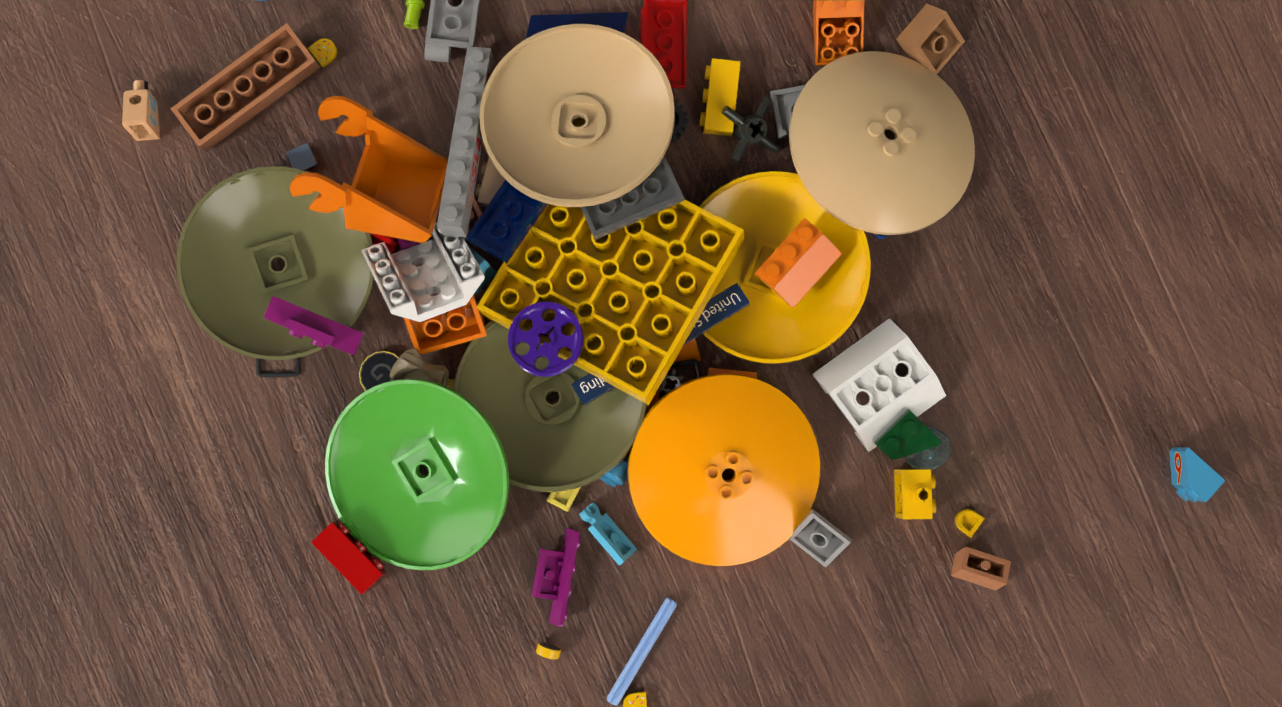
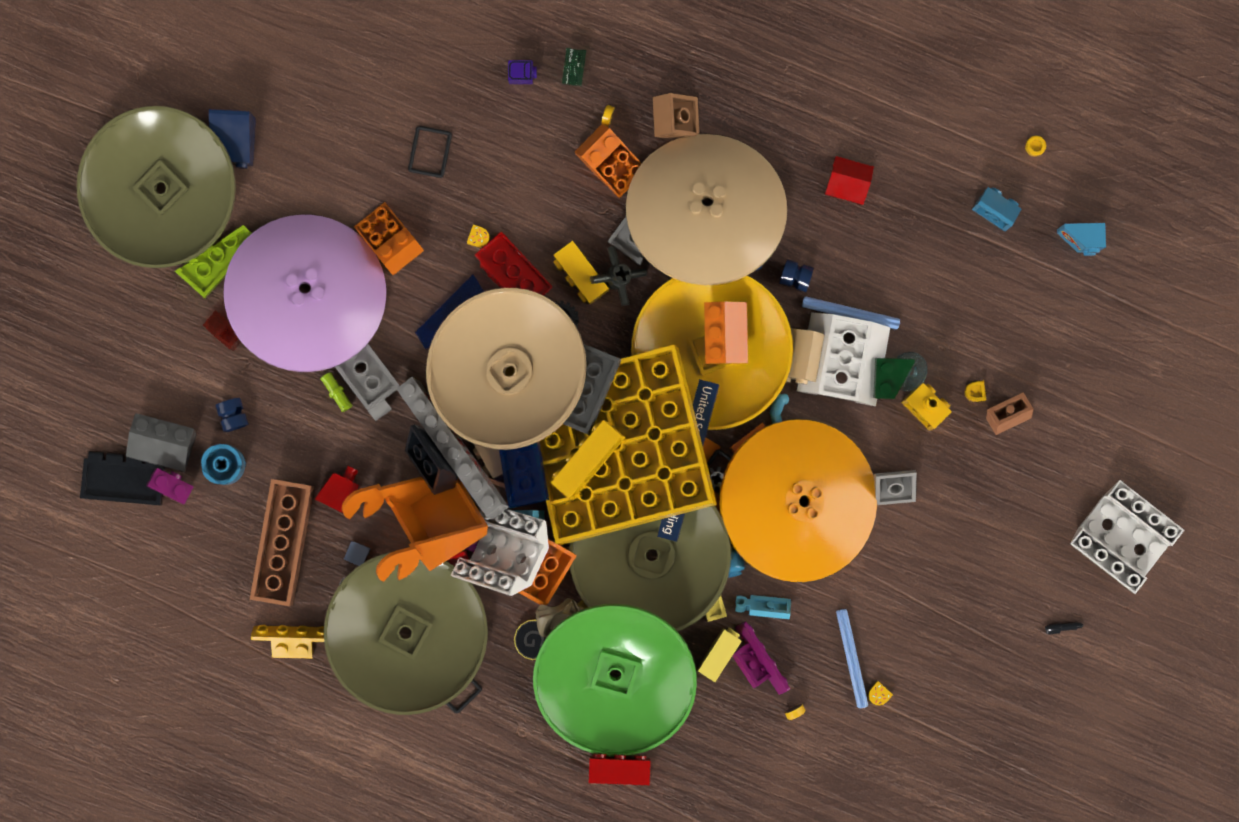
camera: 40 degrees left, 0 degrees up
light nougat torso [122,80,160,141] -> none
magenta bracket [264,296,363,355] -> none
yellow tile [308,38,337,68] -> none
dark purple wedge [508,302,583,377] -> none
none -> yellow bracket [251,625,324,659]
none -> red torso [315,466,361,513]
none -> black slope [405,424,458,495]
none -> yellow brick [551,420,626,500]
none -> light yellow brick [697,628,742,682]
none -> medium azure arm [770,394,789,424]
none -> dark blue wheel [779,259,814,292]
none -> tan brick [786,328,825,385]
none -> light blue axle [802,297,900,329]
none -> red slope [825,156,874,205]
none -> dark azure slope [972,187,1021,231]
none -> yellow tile [1025,136,1046,157]

